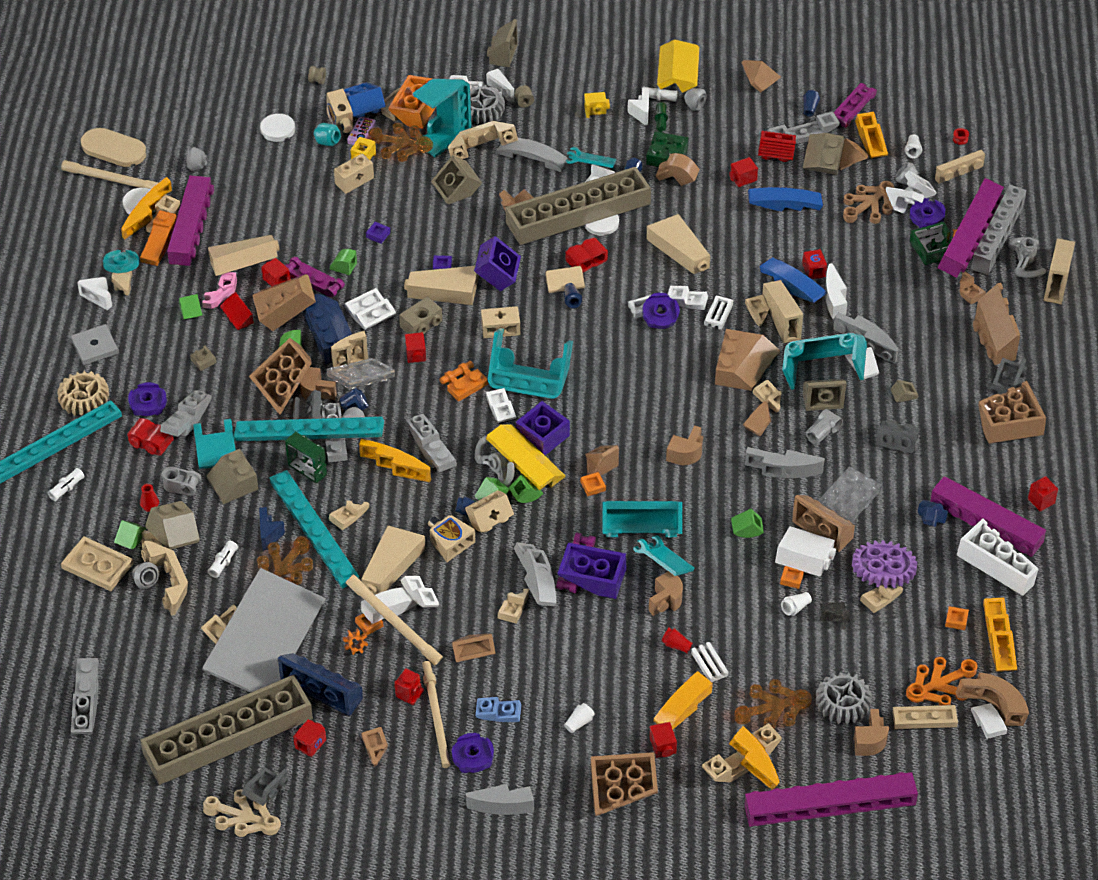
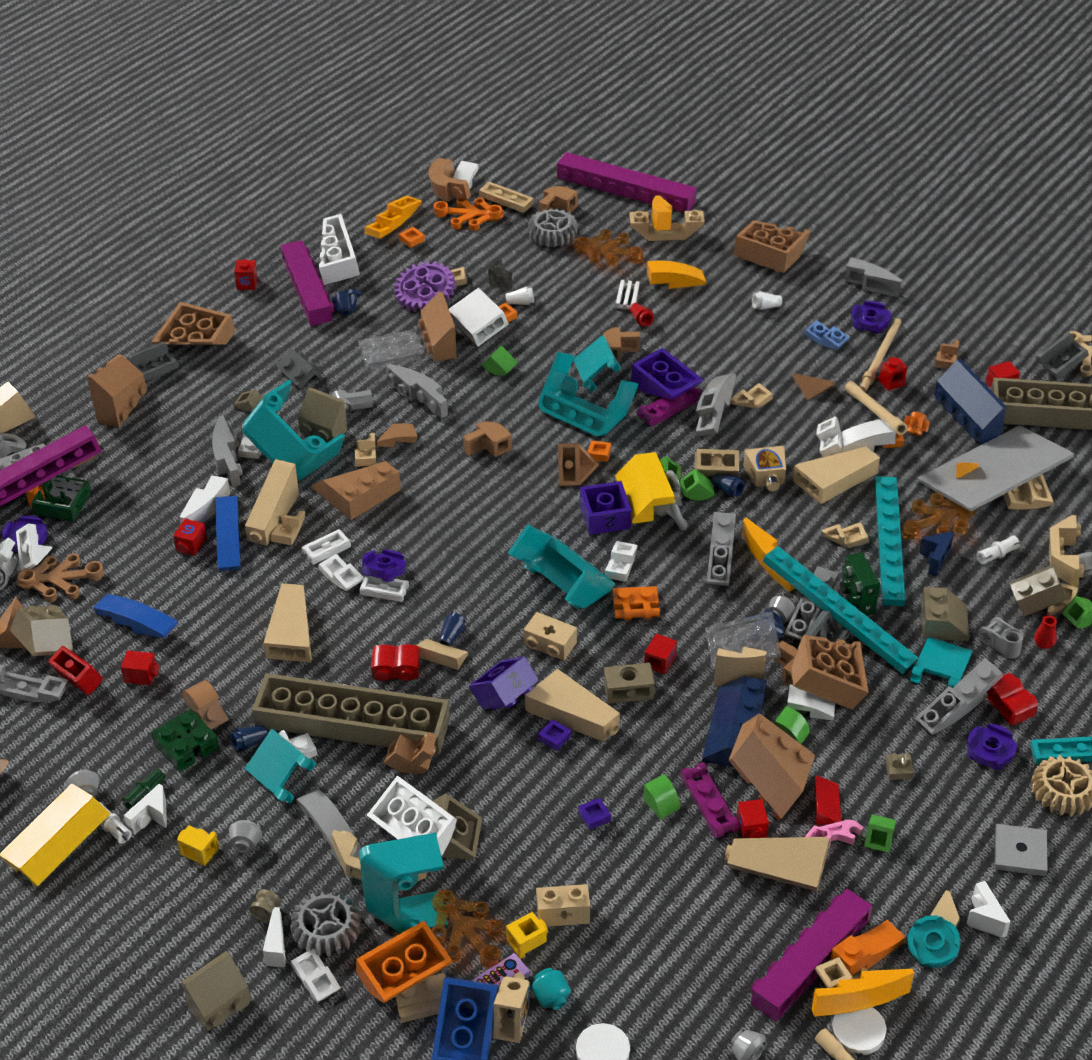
camera: 145 degrees left, 5 degrees down
white slope [344,288,396,330] -> none
red brick [649,722,677,758] -> none
none -> light grey cone [229,820,262,853]
none -> white slope [367,776,457,856]
none -> light orange slope [956,462,980,478]

